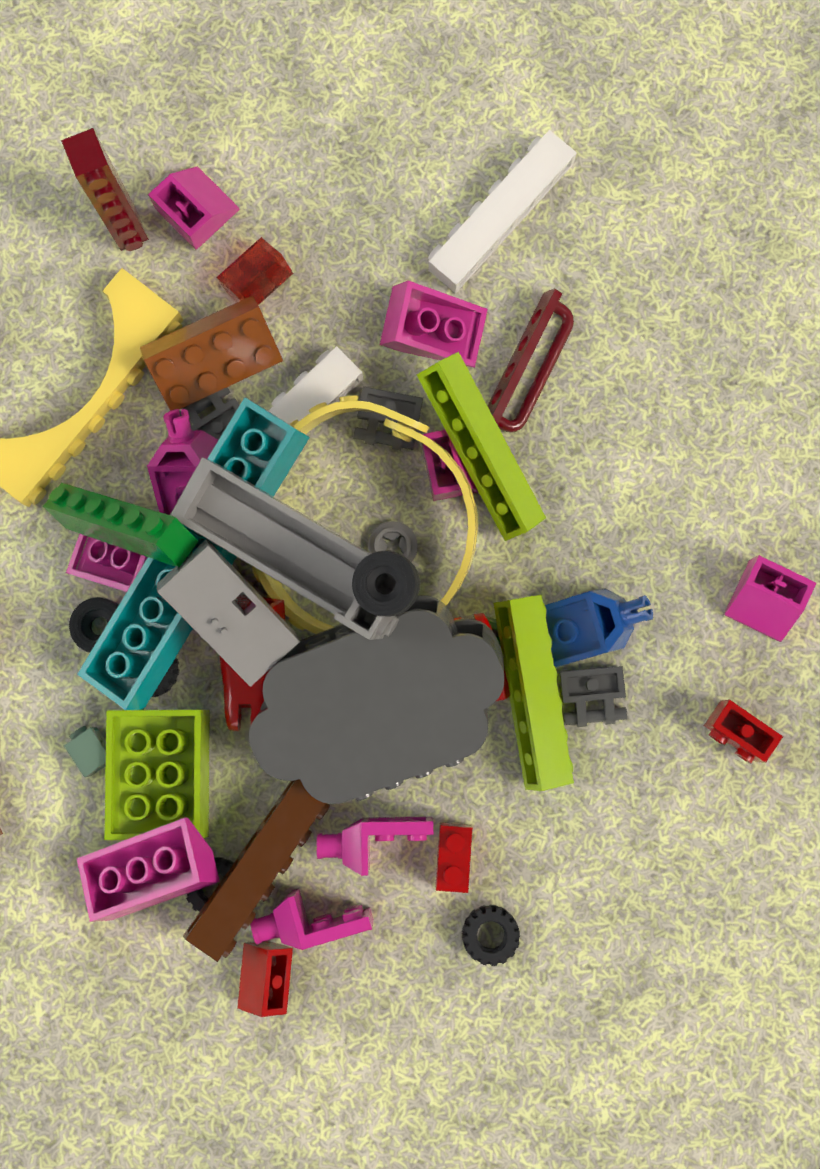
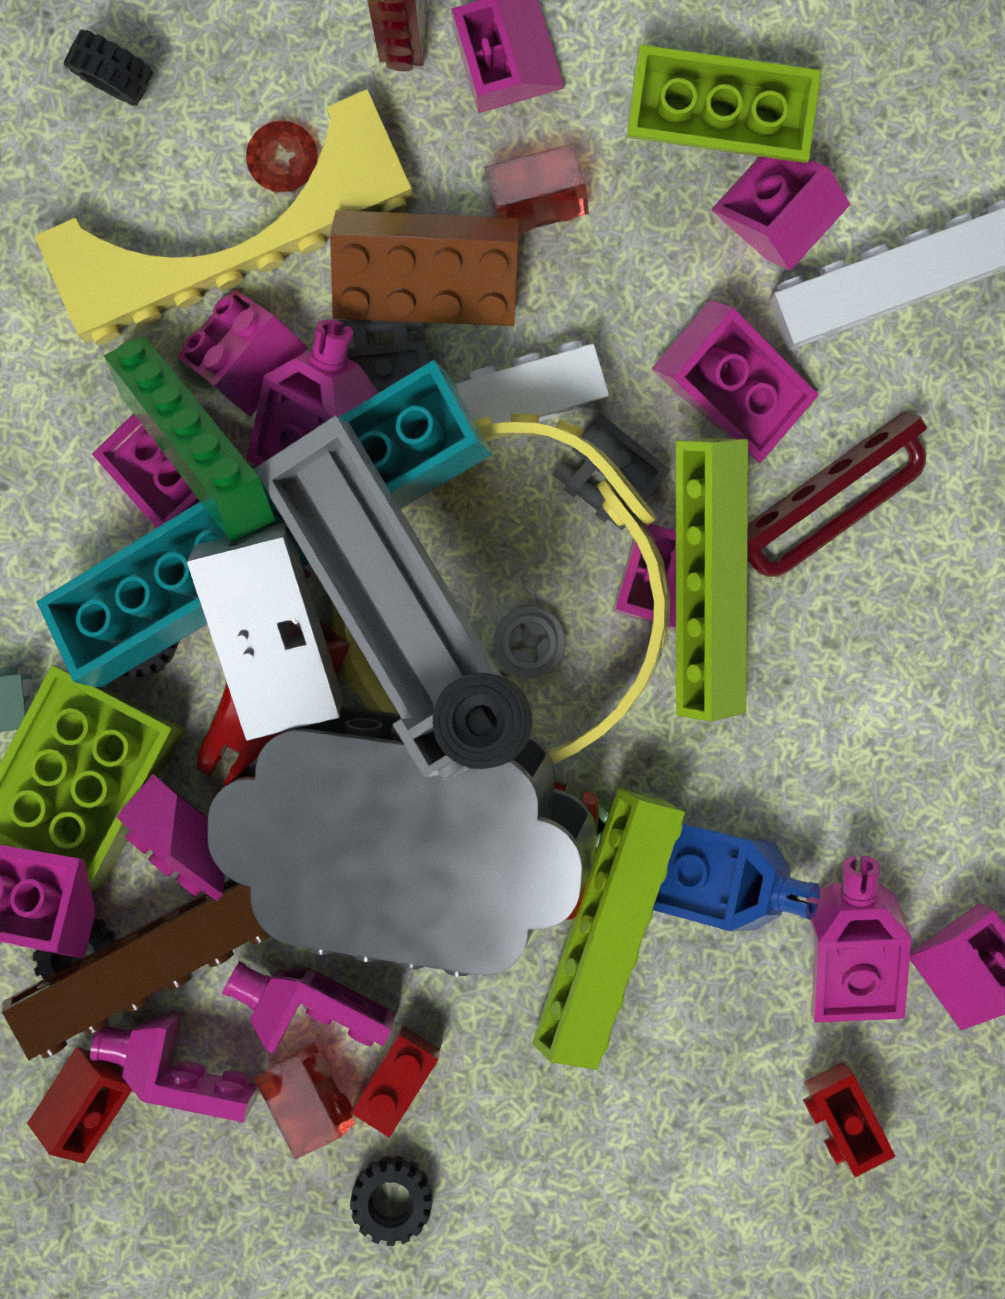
camera: 25 degrees right, 5 degrees up
black tyre [69,597,119,653] -> none
dark grey plate [559,666,627,727] -> none
none -> dark pink slope [116,774,225,901]
none -> dark pink slope [176,289,308,417]
none -> clear red gear [246,121,318,194]
none -> clear red brick [253,1042,356,1160]
none -> lime slope [626,44,822,163]
none -> dark pink slope [711,157,851,271]
none -> dark pink plate [806,855,912,1023]

